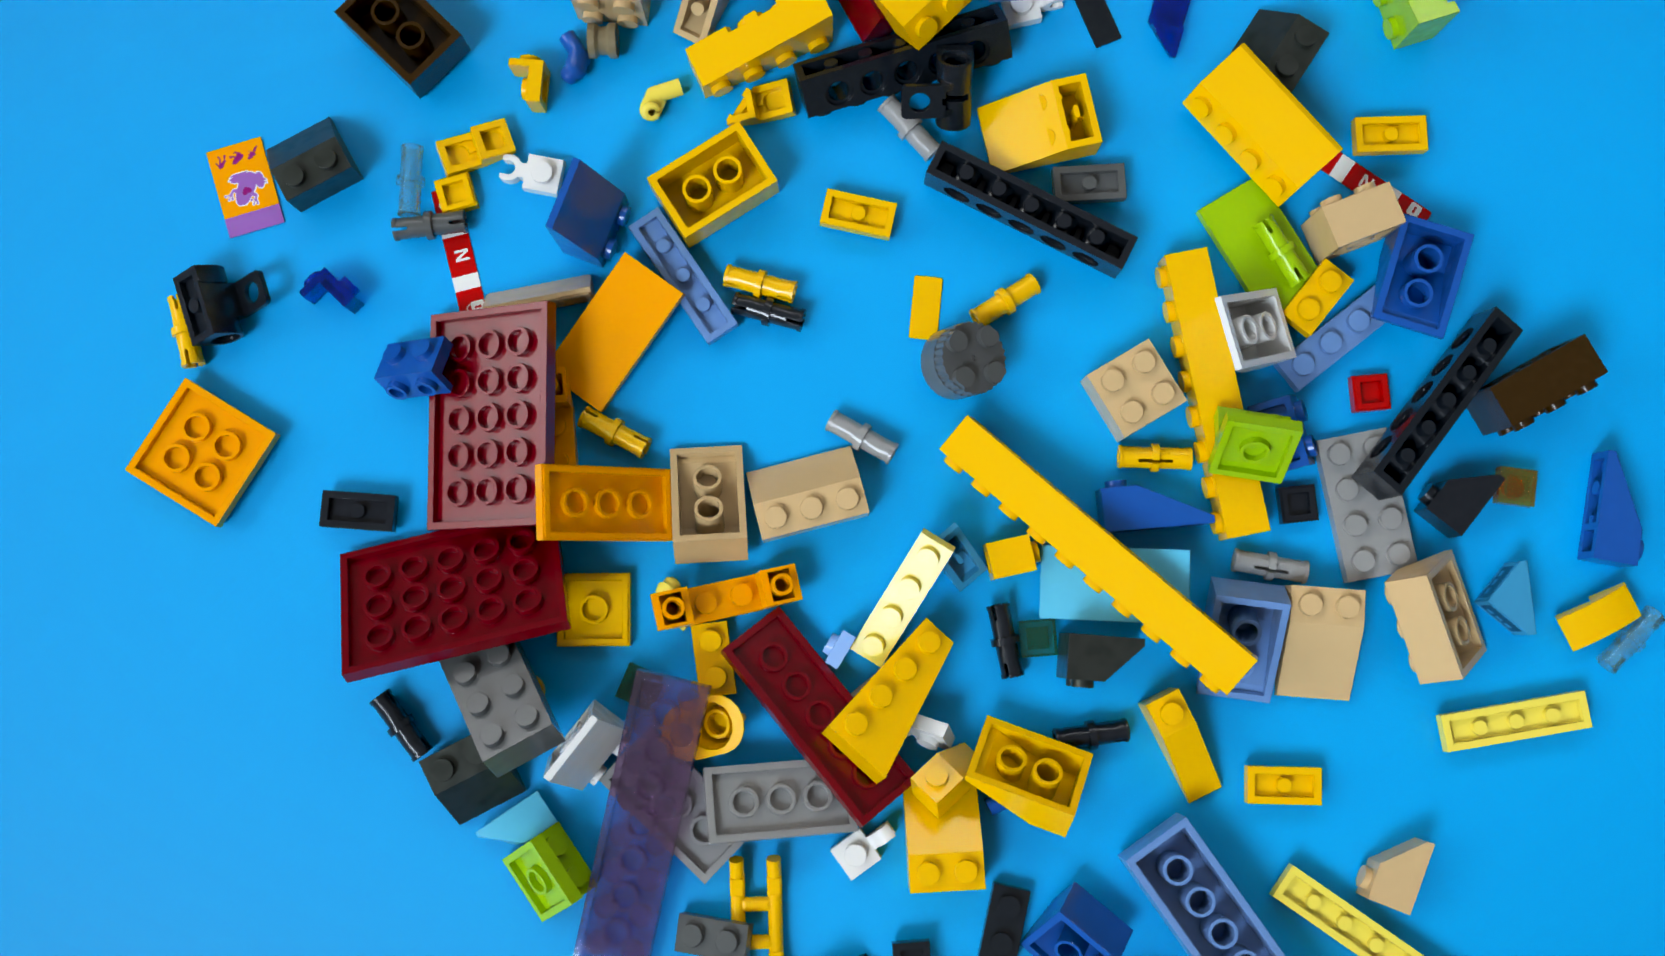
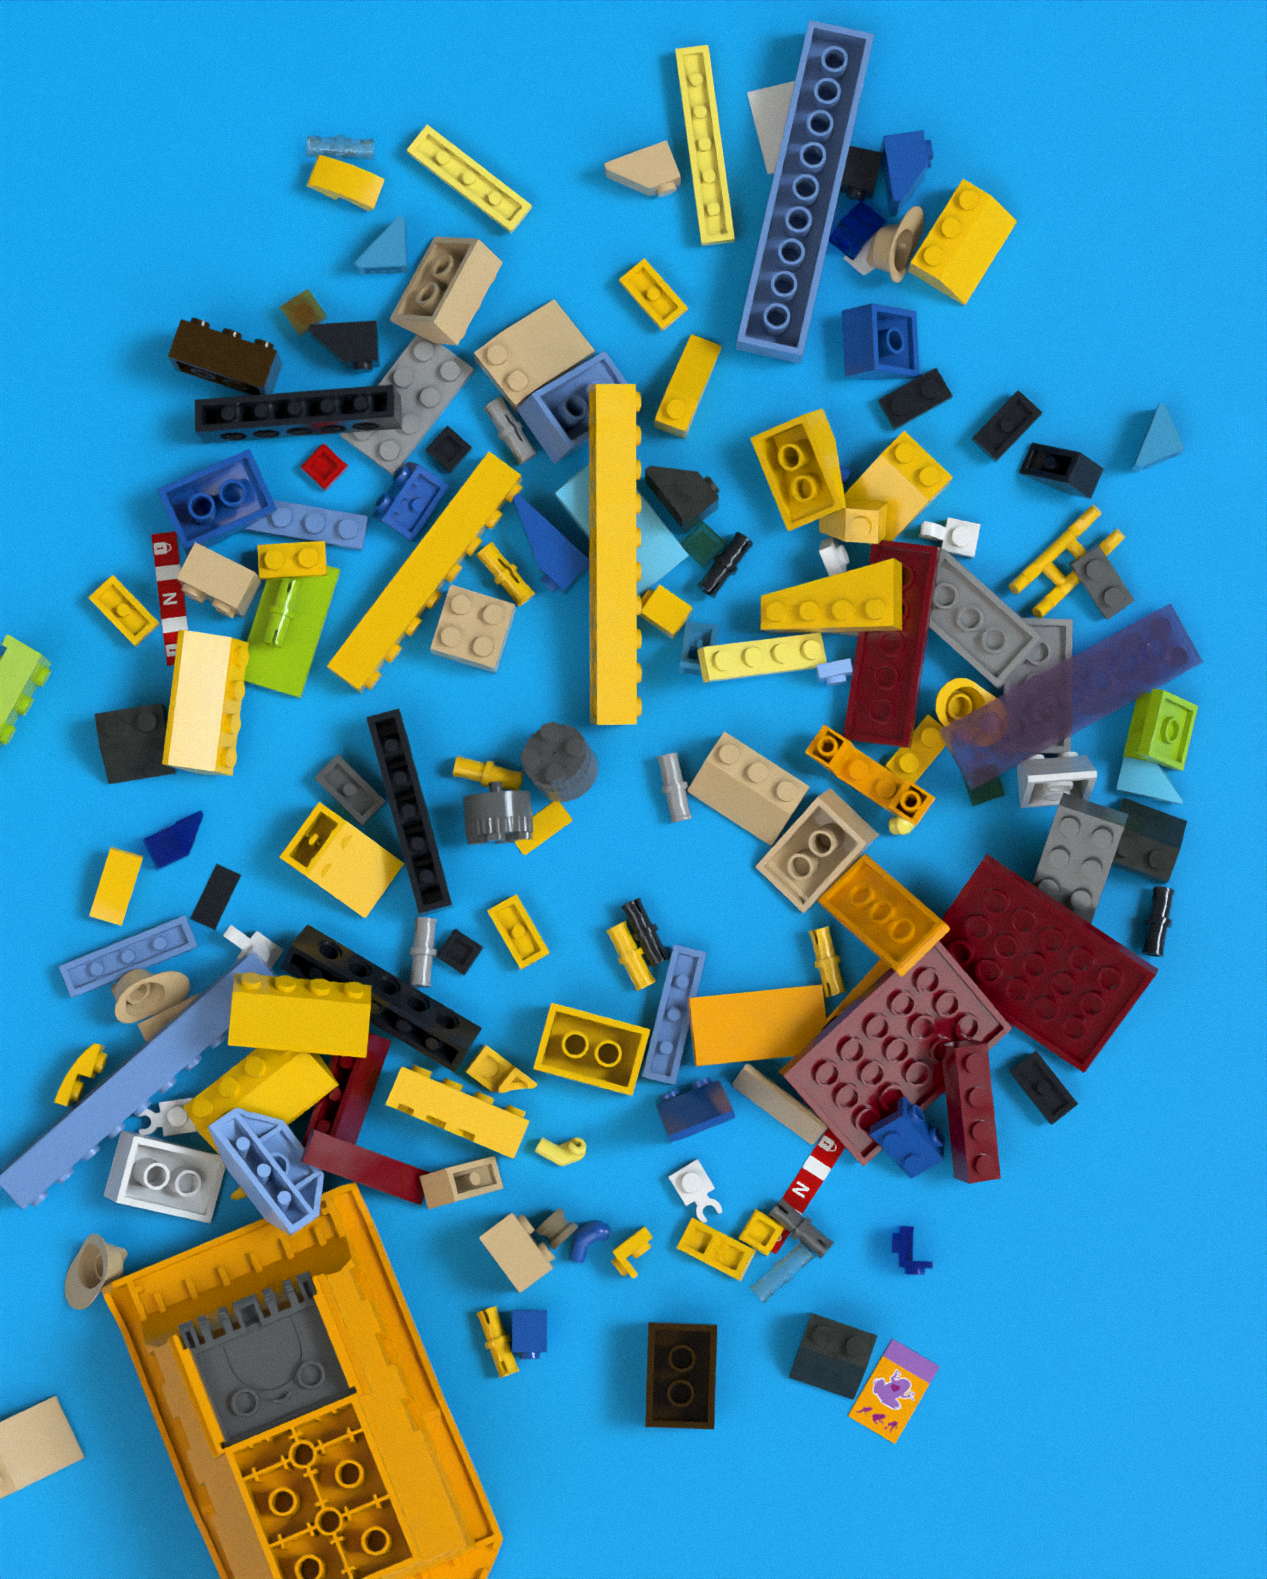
camera: 130 degrees left, 0 degrees up
light orange plate [125,378,281,528] -> none
yellow pin [167,294,206,369] -> none
black piece [173,265,271,346] -> none
yellow tile [557,573,631,647] -> none
black piece [901,44,974,131] -> none
black pin [1052,718,1130,750] -> none
lime bracket [1208,406,1303,484] -> none
white slope [1214,288,1297,373] -> none
blue slope [1577,450,1644,567] -> none
none -> black tile [436,929,483,976]
none -> dark grey piece [463,781,534,845]
none -> dark red brick [940,1039,1001,1184]

